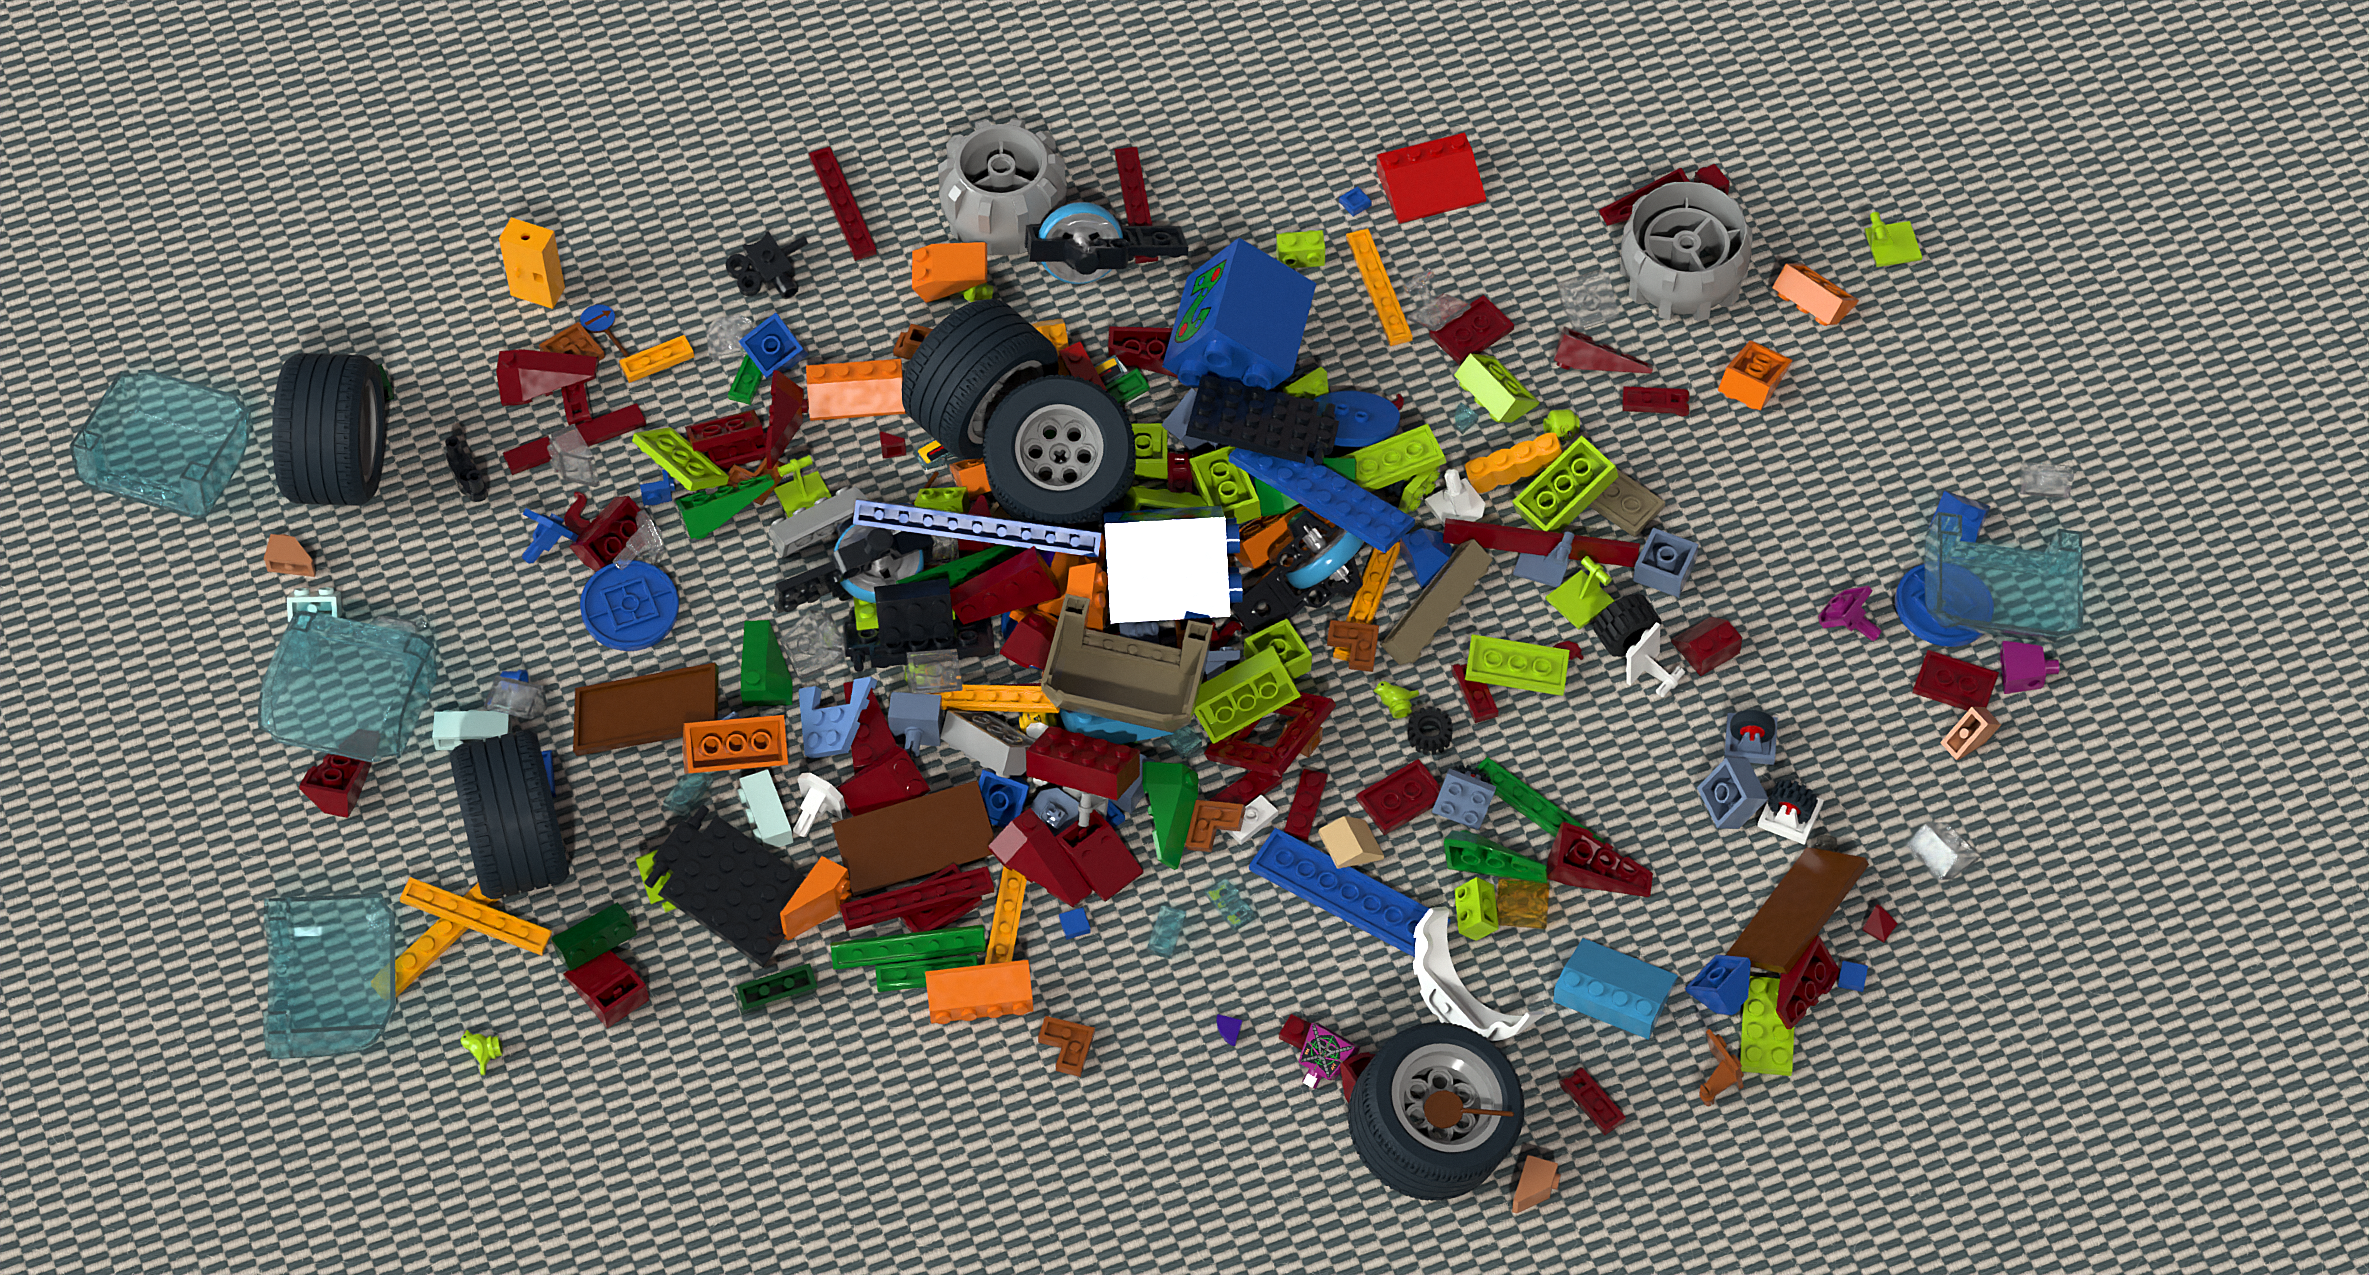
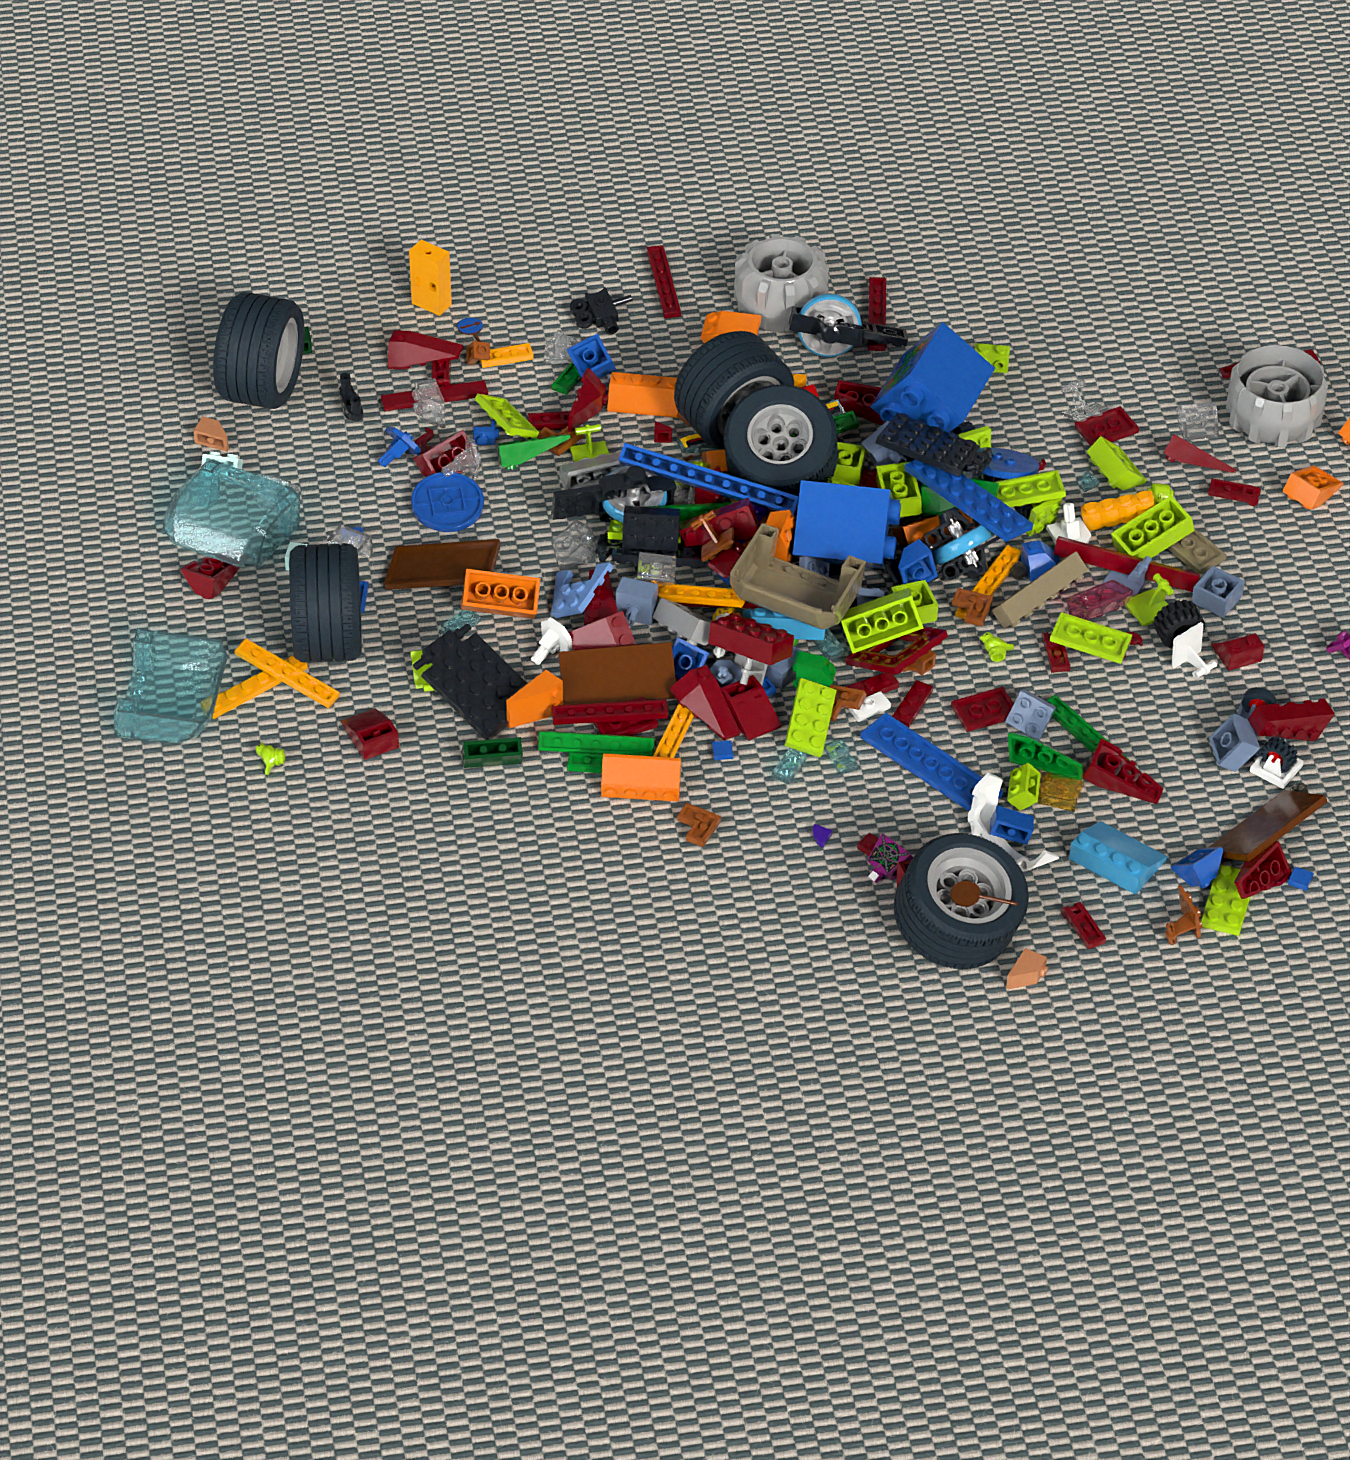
camera: 10 degrees right, 10 degrees down
clear light blue slope [69,369,251,519] -> none
dark orange plate [539,322,605,362] -> none
dark green brick [550,902,637,971] -> none
dark red plate [685,409,764,452] -> none
light aqua brick [737,769,793,851] -> none
green wedge [740,620,793,707] -> none
dark red piece [1209,621,1242,651] -> none
tan slope [1318,816,1384,869] -> none
blue tile [1339,186,1372,217] -> none
light orange tile [1346,228,1413,346] -> none
red slope [1376,132,1486,224] -> none
black tyre [1407,707,1453,755] -> none
dark red slope [1862,904,1898,943] -> none
none -> dark orange bracket [466,341,490,365]
none -> dark orange plate [691,510,734,562]
none -> lime plate [784,678,837,758]
none -> blue slope [898,539,938,584]
none -> blue brick [990,806,1034,845]
none -> clear smoke plate [1010,563,1028,580]
none -> clear pink slope [1066,579,1134,620]
none -> dark red wedge [1248,698,1335,741]

